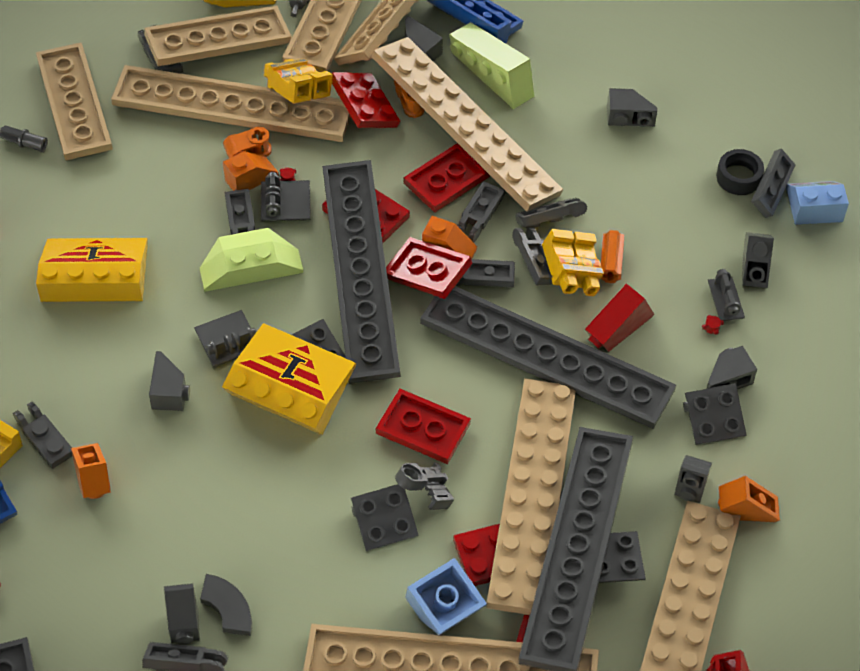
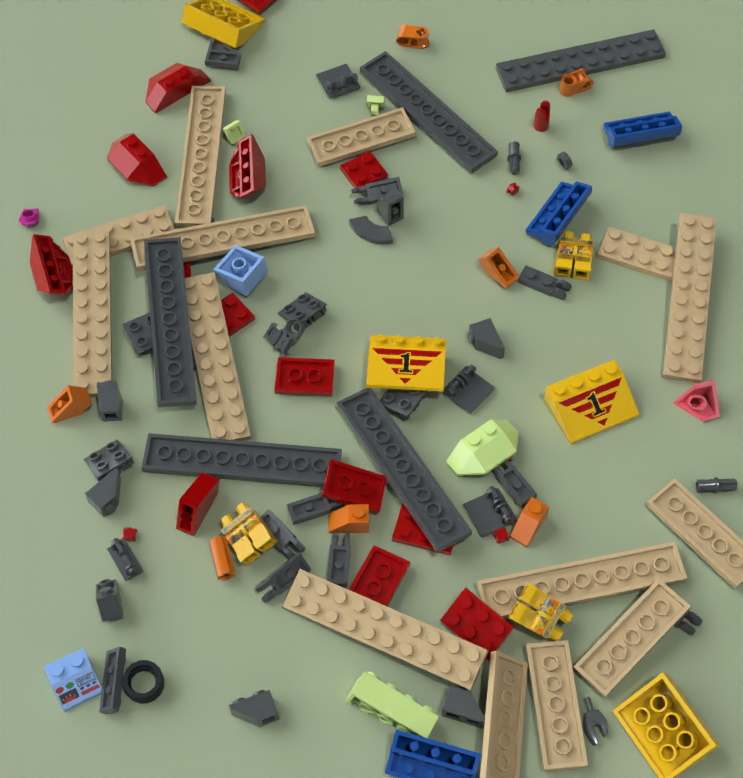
camera: 160 degrees right, 5 degrees up
orange piece [223,127,272,158] -> none

